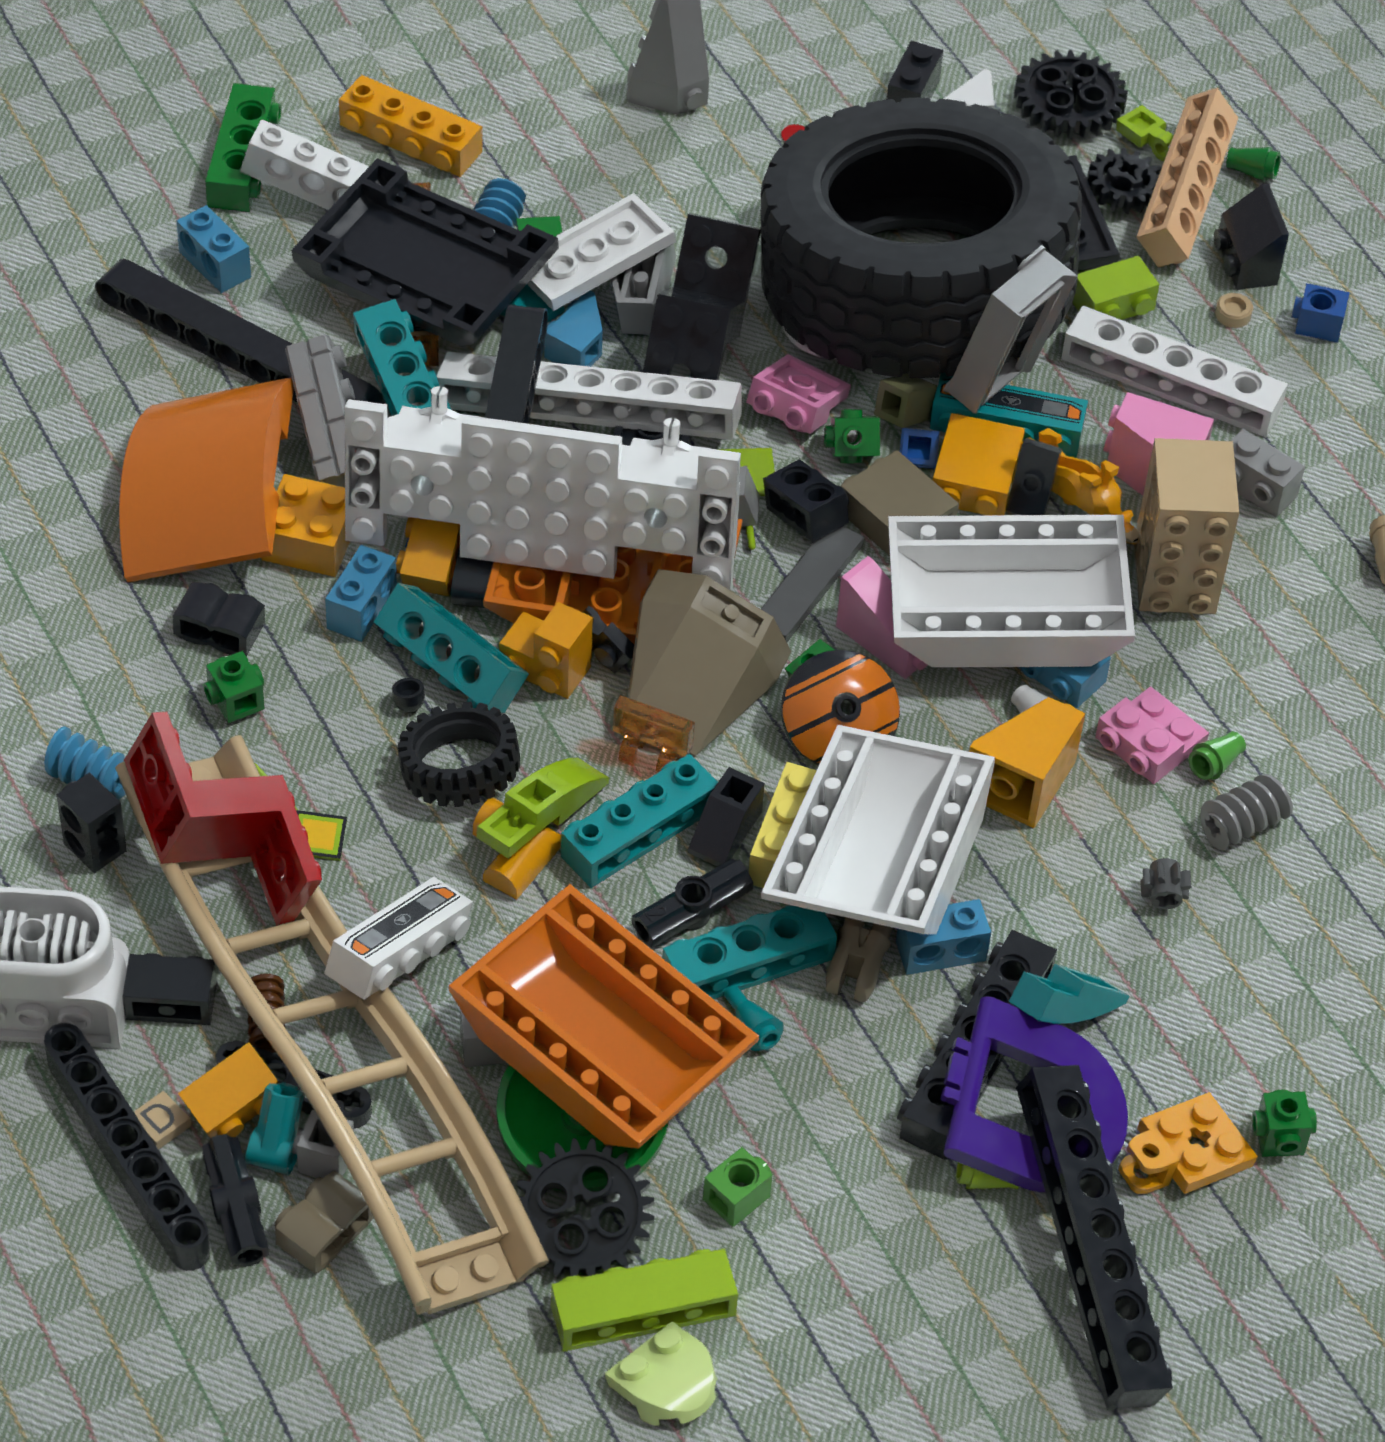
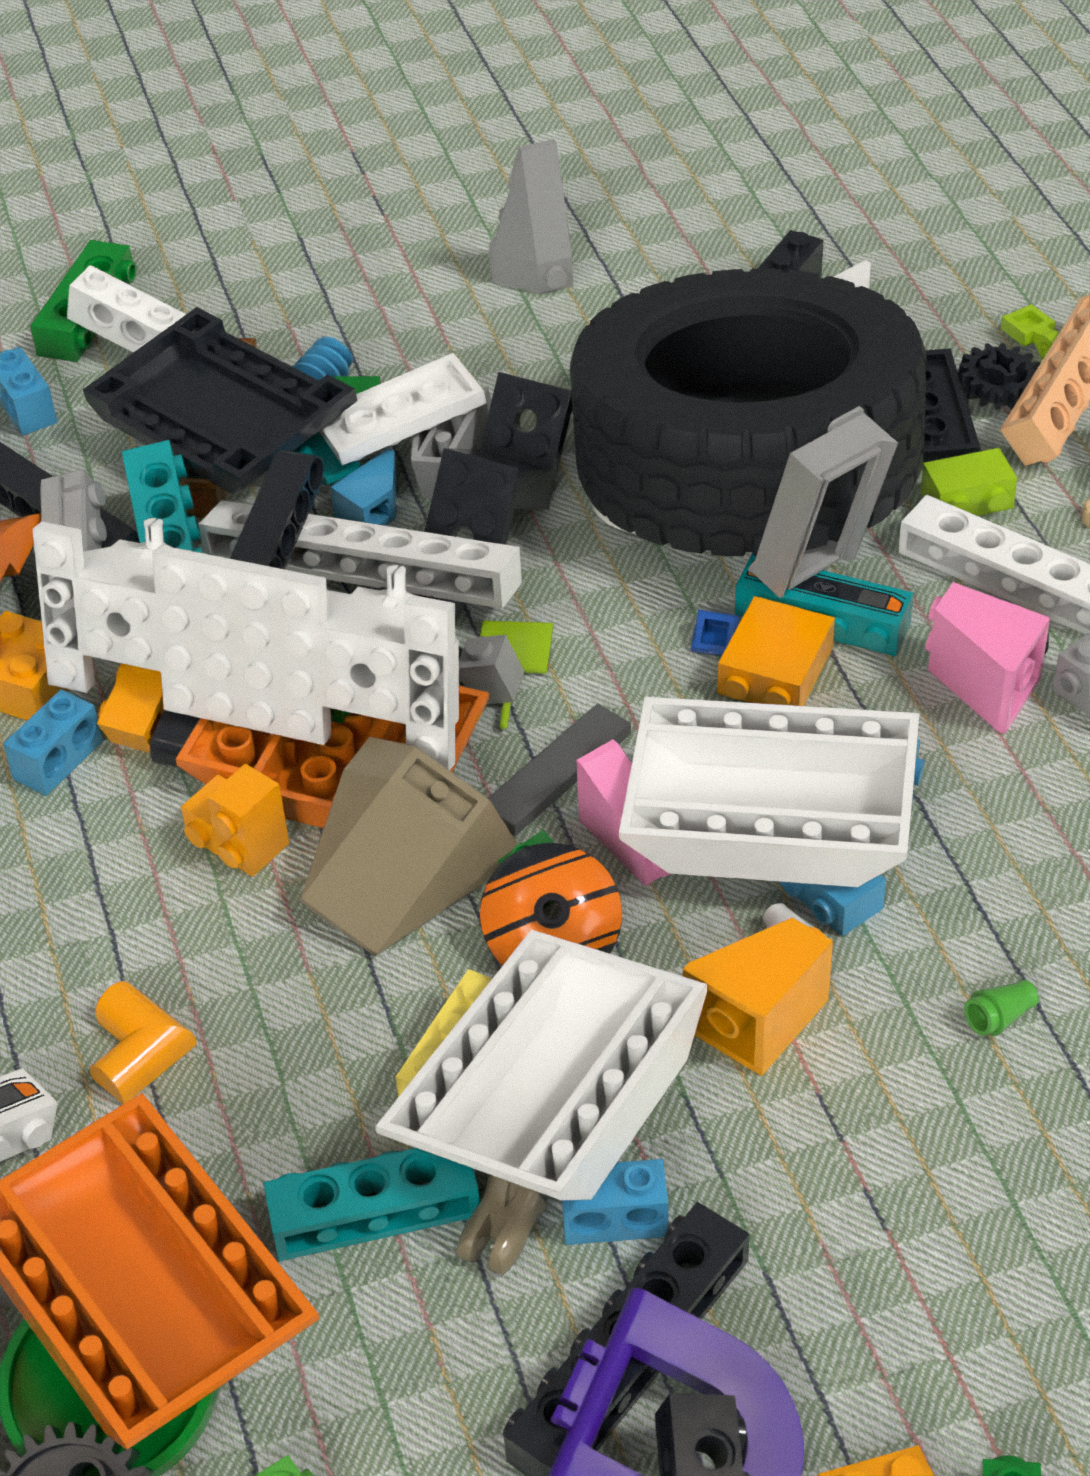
camera: 15 degrees right, 5 degrees down
light orange brick [339,74,482,177] -> none
teal brick [374,583,529,713] -> none
black hinge [392,678,425,713] -> none
black tyre [397,702,520,807] -> none
lime slope [476,757,610,858] -> none
teal brick [561,753,718,888] -> none
black plate [582,606,634,674] -> none
clear orange plate [613,695,695,774] -> none
black piece [631,858,754,948] -> none
black slope [688,767,765,866] -> none
teal cone [724,985,784,1051] -> none
bright pink plate [746,354,851,434] -> none
black brick [763,459,849,543] -> none
green brick [824,409,880,463] -> none
dark tan brick [840,450,959,556] -> none
olive brick [874,373,937,428] -> none
black plate [1006,438,1062,515] -> none
teal slope [1009,964,1130,1024] -> none
black gear [1013,50,1128,140] -> none
light orange animal [1020,428,1139,545] -> none
bright pink plate [1095,686,1209,784] -> none
tan brick [1134,438,1239,614] -> none
dark grey gear [1140,858,1192,909] -> none
light grey piece [1200,774,1293,851] -> none

